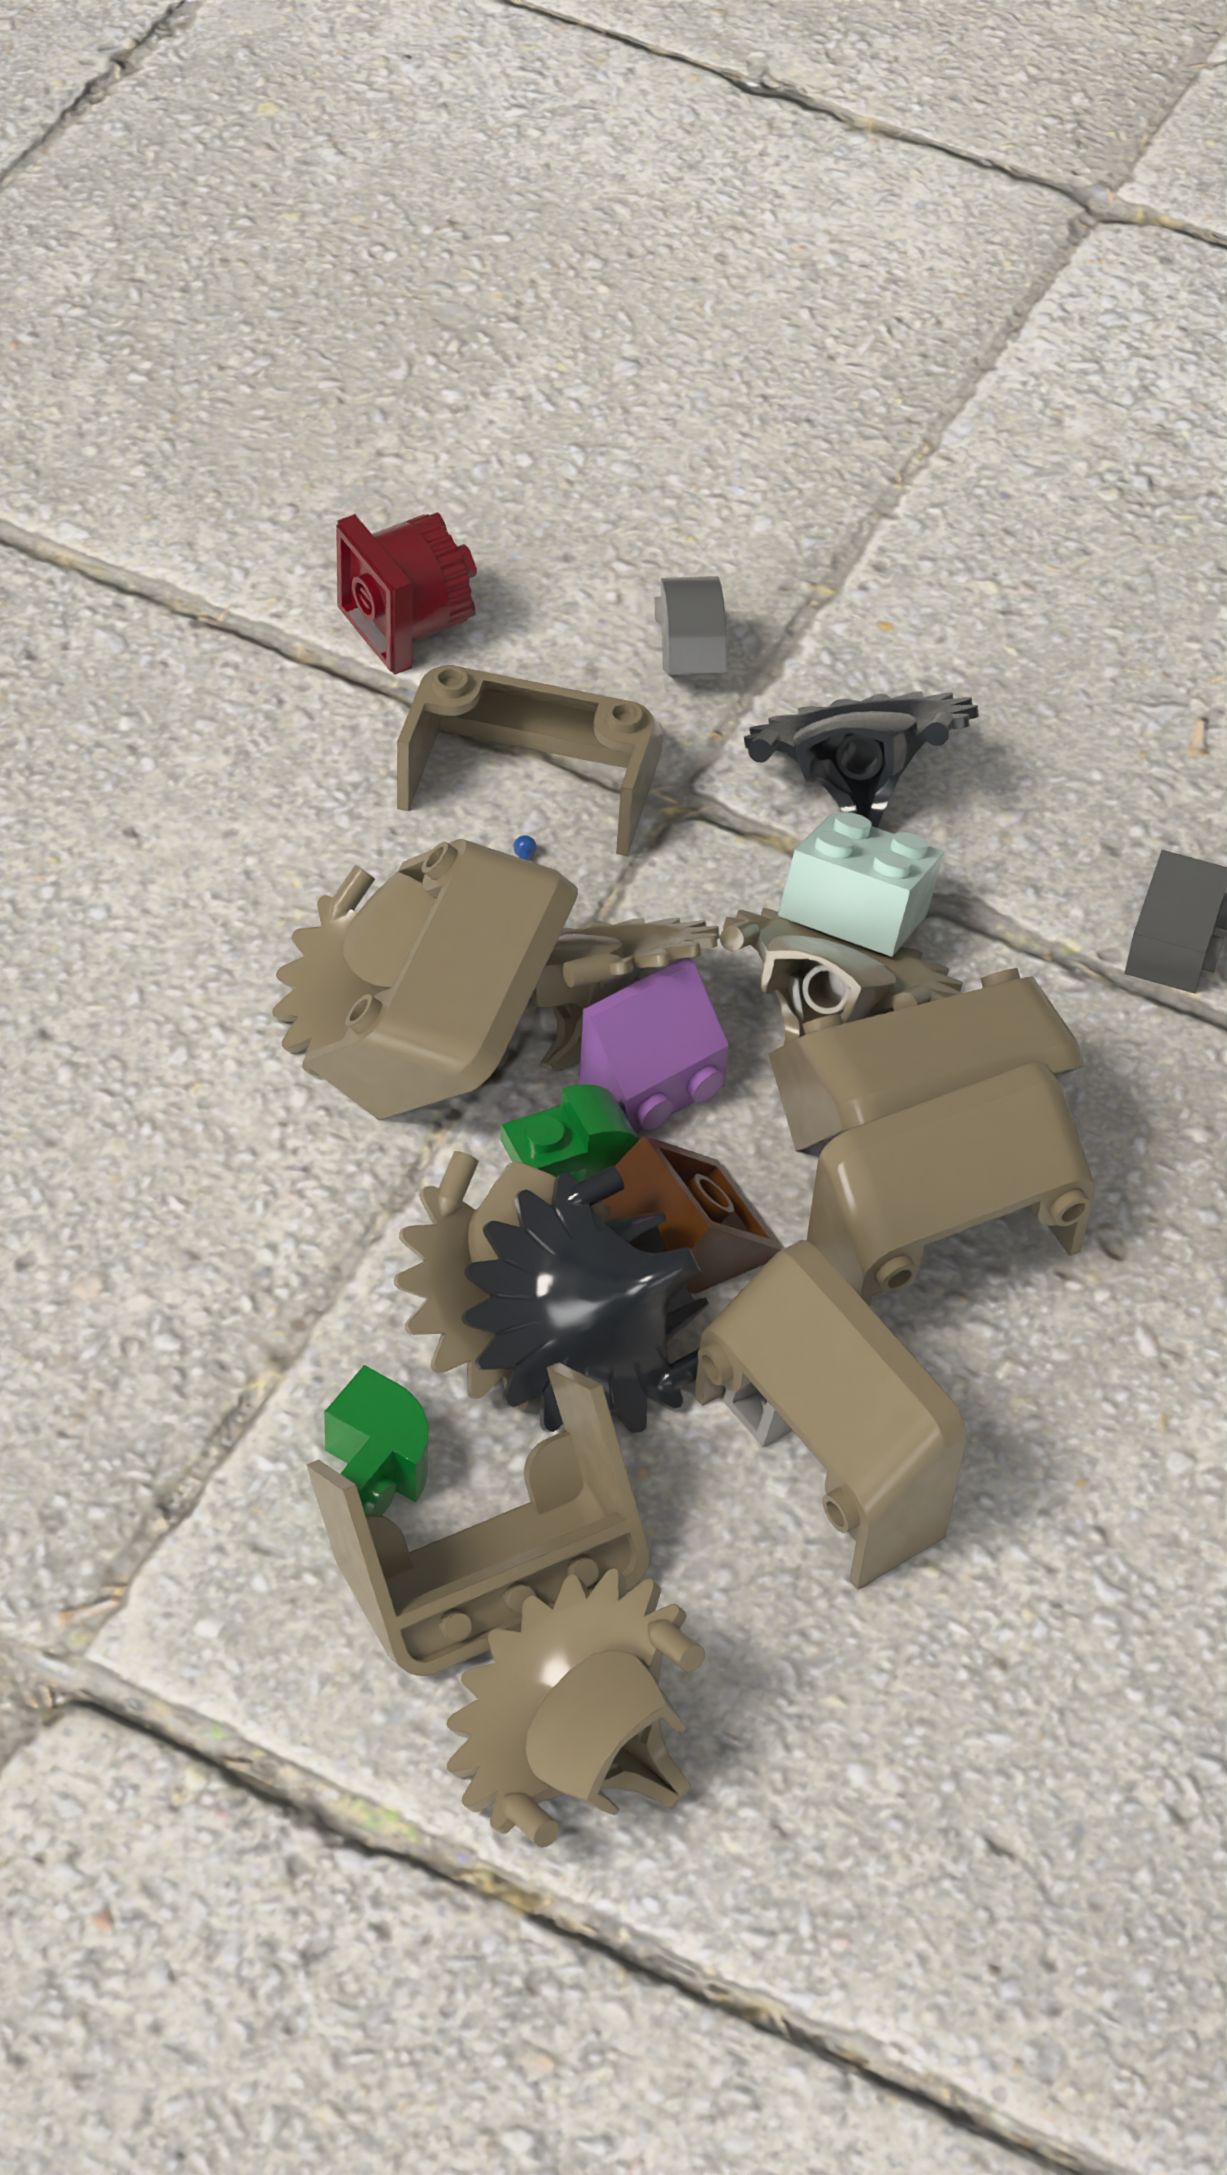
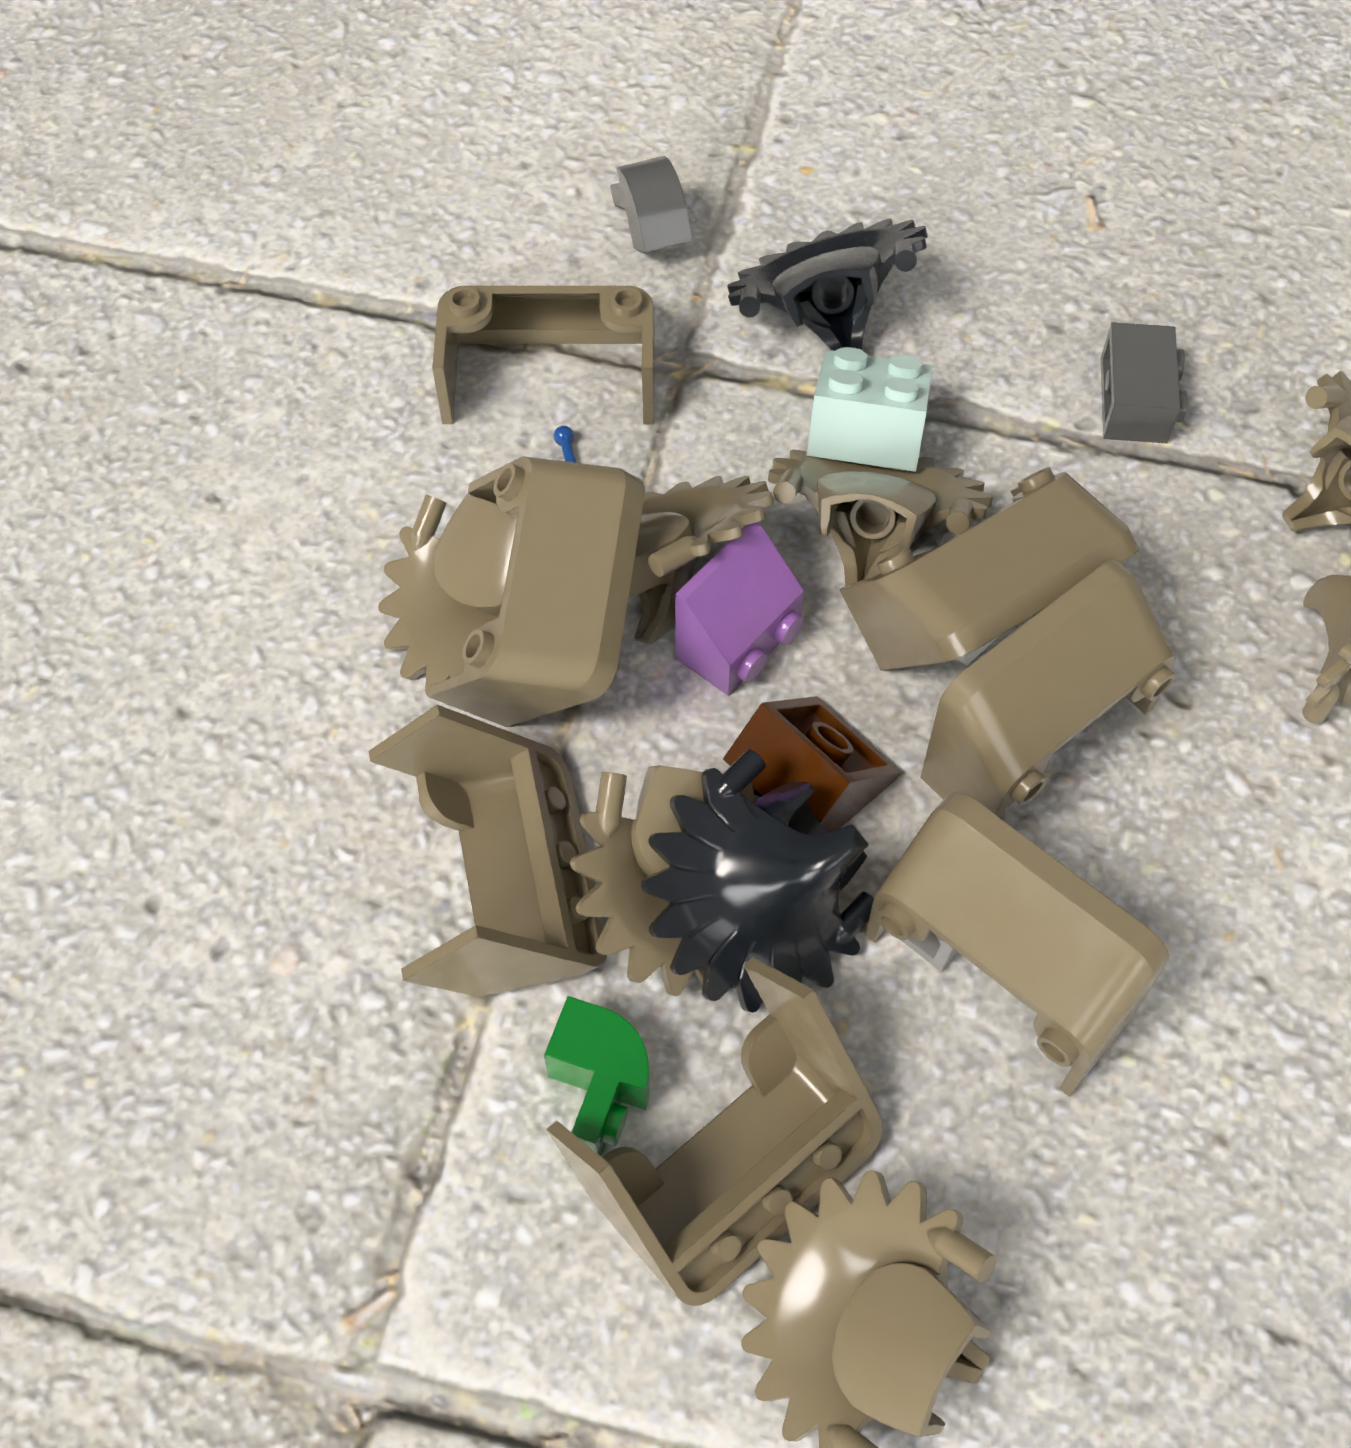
camera: 10 degrees left, 10 degrees up
dark red piece [336,512,477,675] -> none
green brick [501,1084,640,1183] -> none
none -> dark tan windscreen [369,705,607,997]

